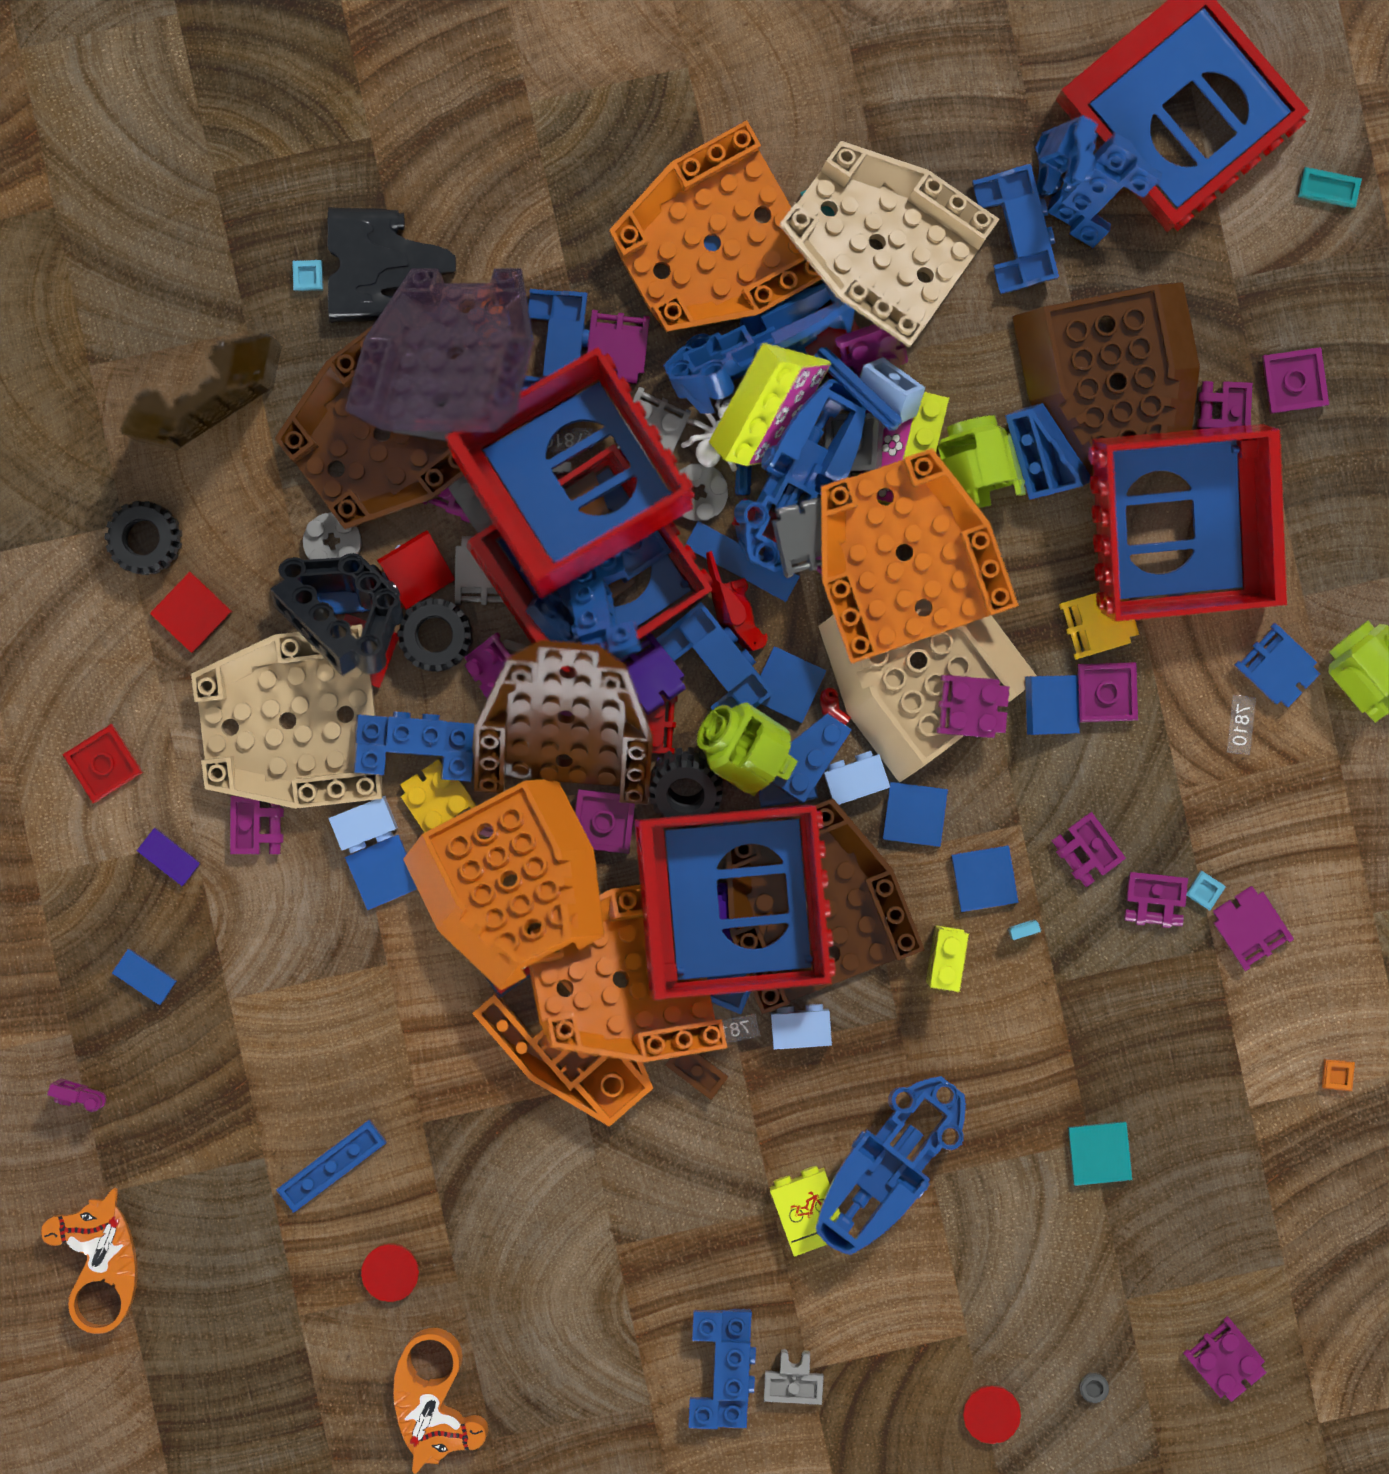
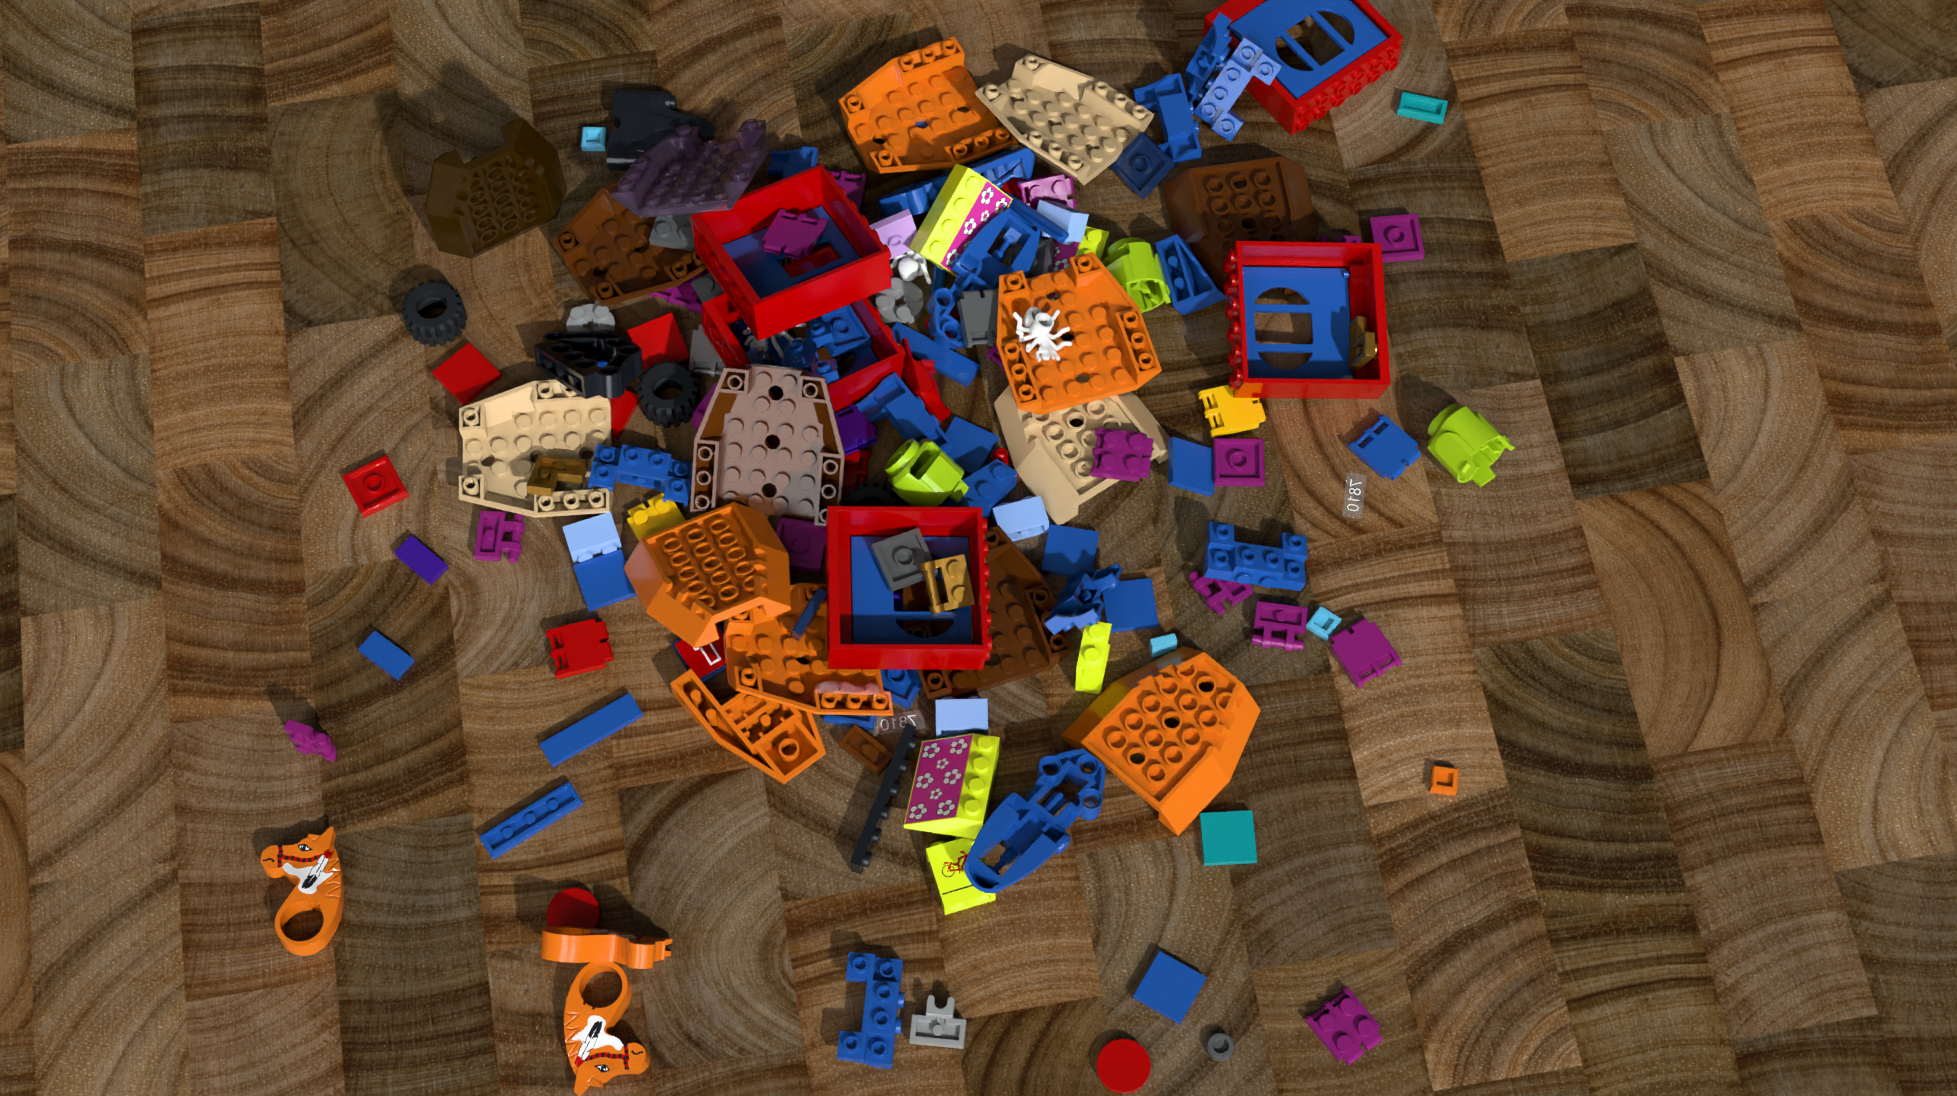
camera: 10 degrees right, 25 degrees down
none -> pearl gold plate [527,455,588,496]
none -> blue tile [539,693,643,768]
none -> orange animal [540,926,673,969]
none -> red plate [545,618,614,679]
none -> magenta plate [763,209,827,260]
none -> dark blue tile [791,588,827,641]
none -> black plate [850,723,919,875]
none -> lavender plate [869,209,917,260]
none -> dark grey plate [871,527,939,592]
none -> slope [904,733,1000,839]
none -> pearl gold plate [919,554,975,614]
none -> white animal [1013,307,1072,362]
none -> blue bracket [1044,562,1123,635]
none -> orange wedge [1061,646,1261,836]
none -> dark blue plate [1111,131,1175,199]
none -> blue tile [1133,951,1207,1025]
none -> blue bracket [1203,521,1308,591]
none -> pearl gold plate [1348,316,1378,371]

